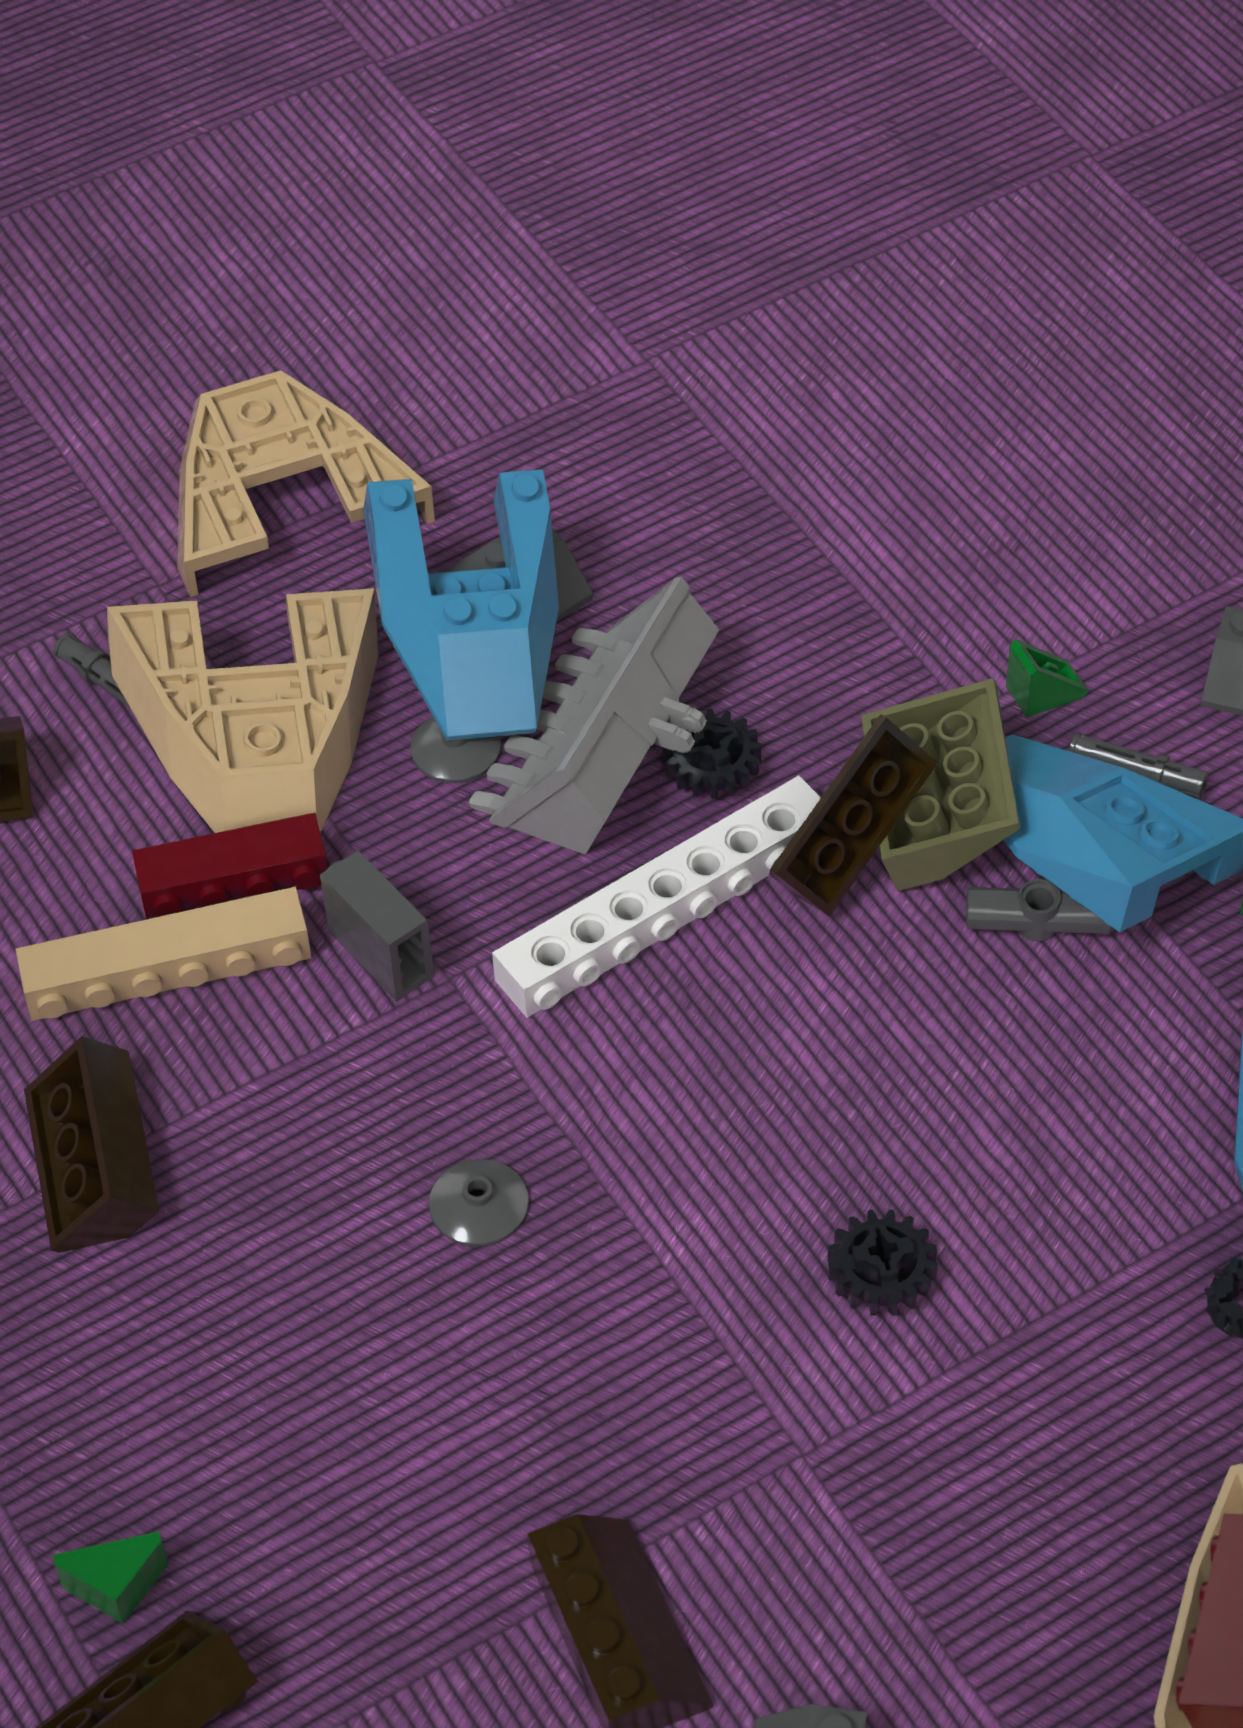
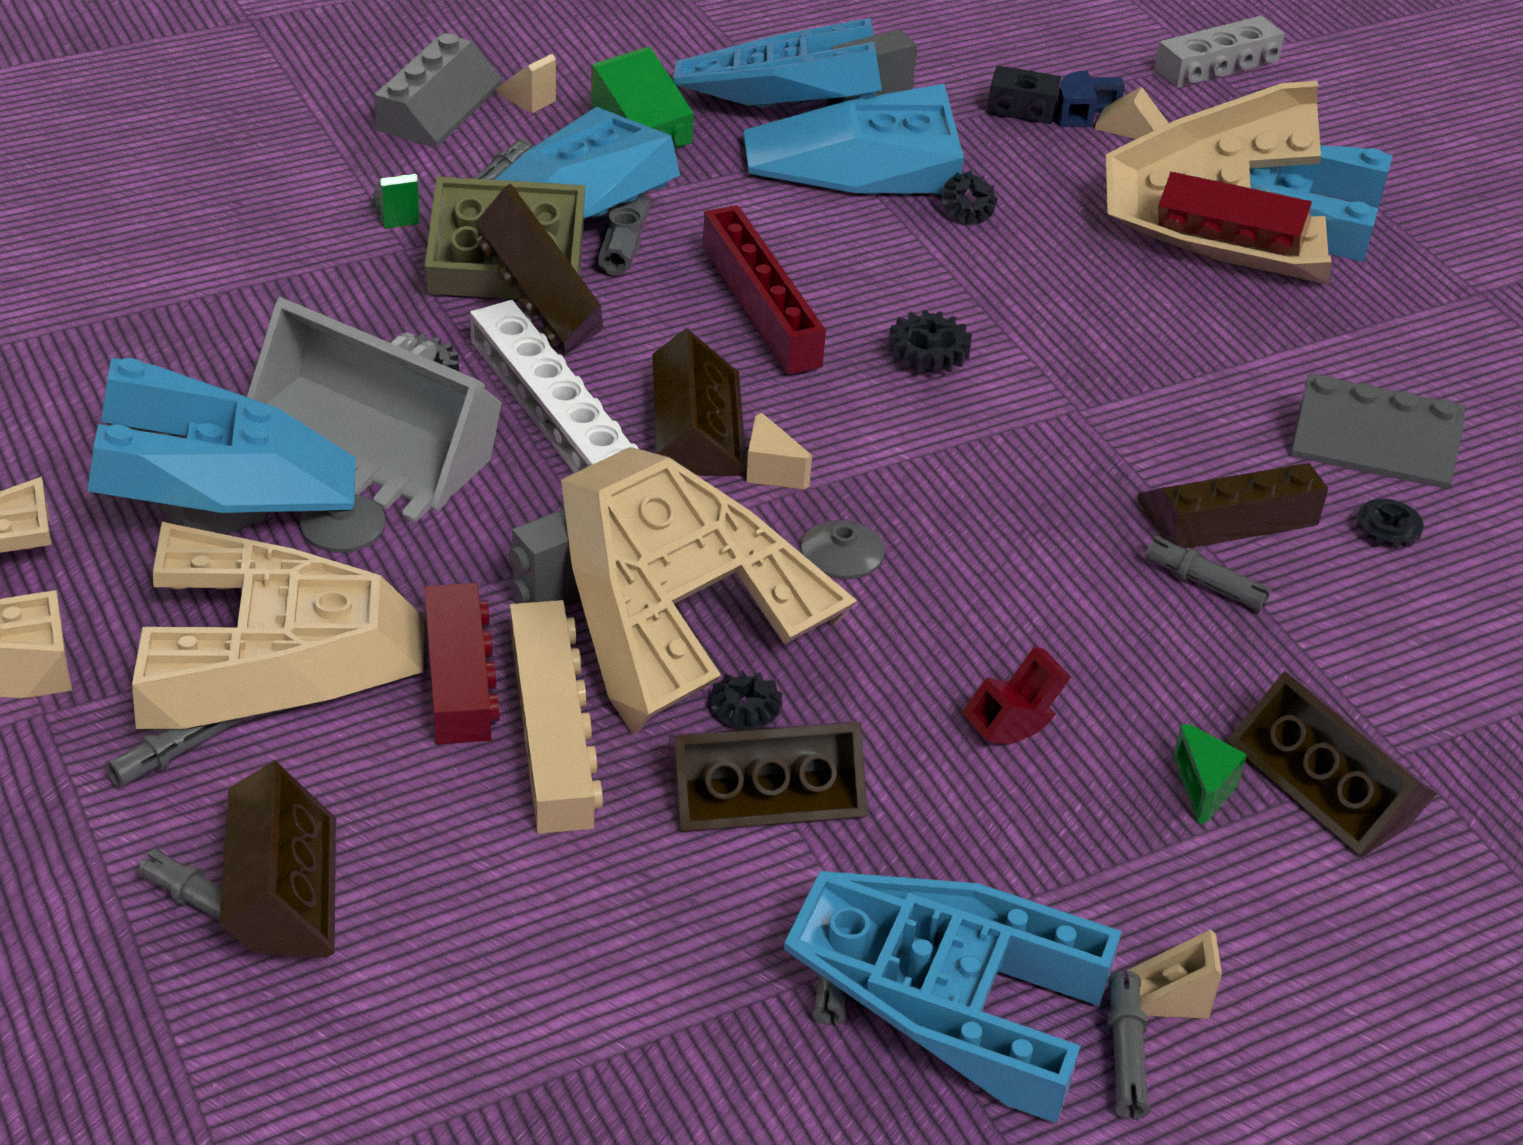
camera: 90 degrees left, 10 degrees down
none -> tan piece [561,447,857,734]
none -> dark brown slope [652,328,747,476]
none -> dark red brick [703,205,826,375]
none -> black gear [710,670,782,729]
none -> tan slope [746,413,812,489]
none -> dark red brick [962,647,1071,744]
none -> dark grey pin [1145,535,1272,613]

